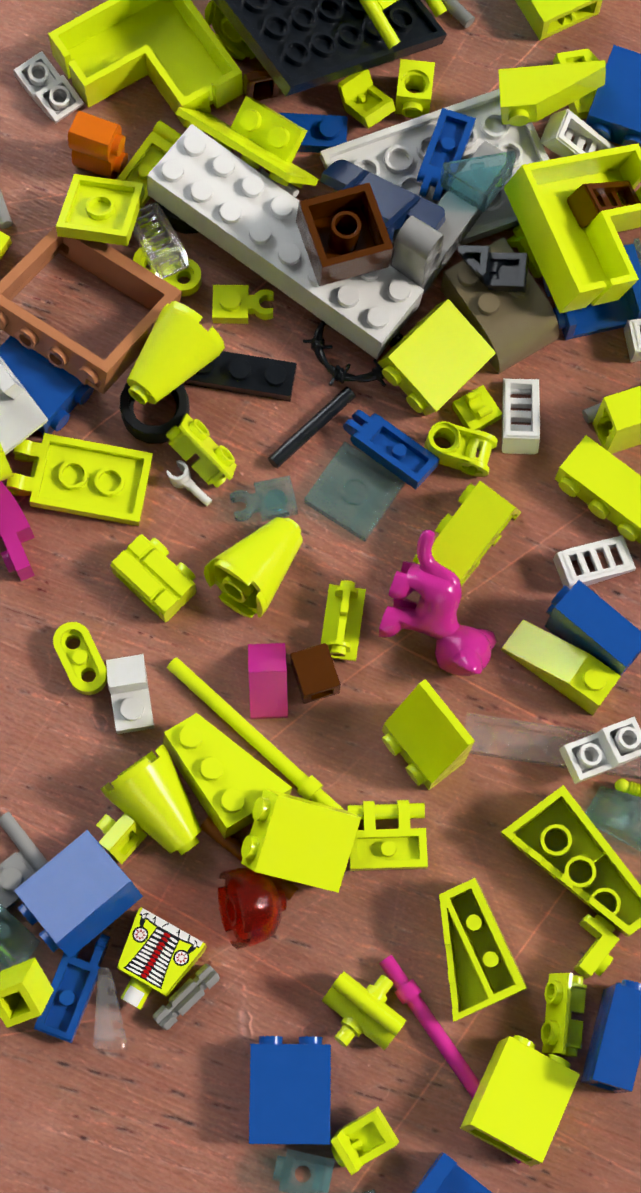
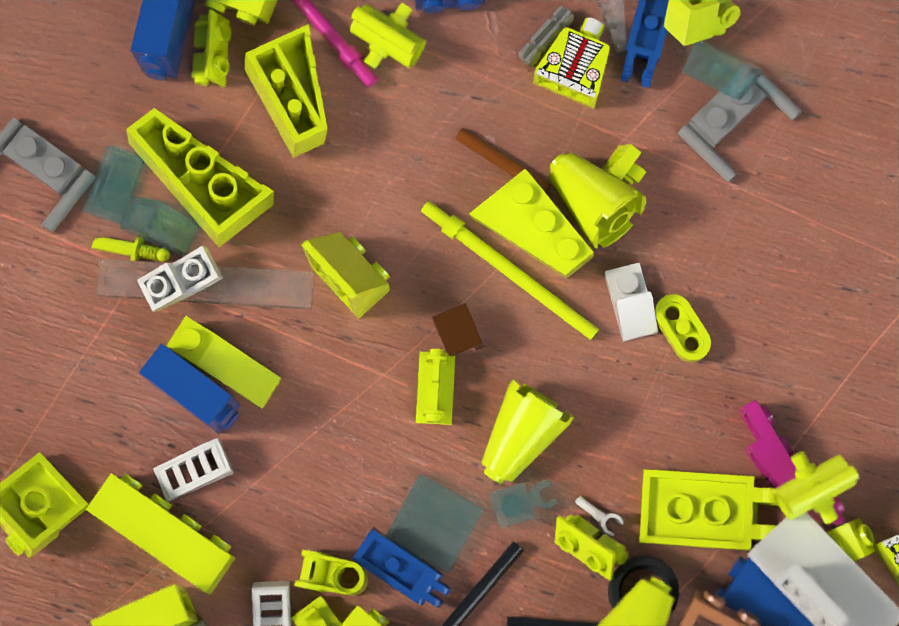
camera: 175 degrees left, 5 degrees up
brick [14,830,143,959] -> none
neon yellow brick [110,534,197,623] -> none
clear red cylinder [217,868,287,949] -> none
neon yellow brick [241,788,361,893] -> none
dark pink slope [248,643,288,719] -> none
neon yellow plate [347,800,428,871] -> none
dark pink animal [379,529,497,676] -> none
neon yellow wedge [413,481,521,587] -> none
neon yellow bracket [574,914,620,979] -> none

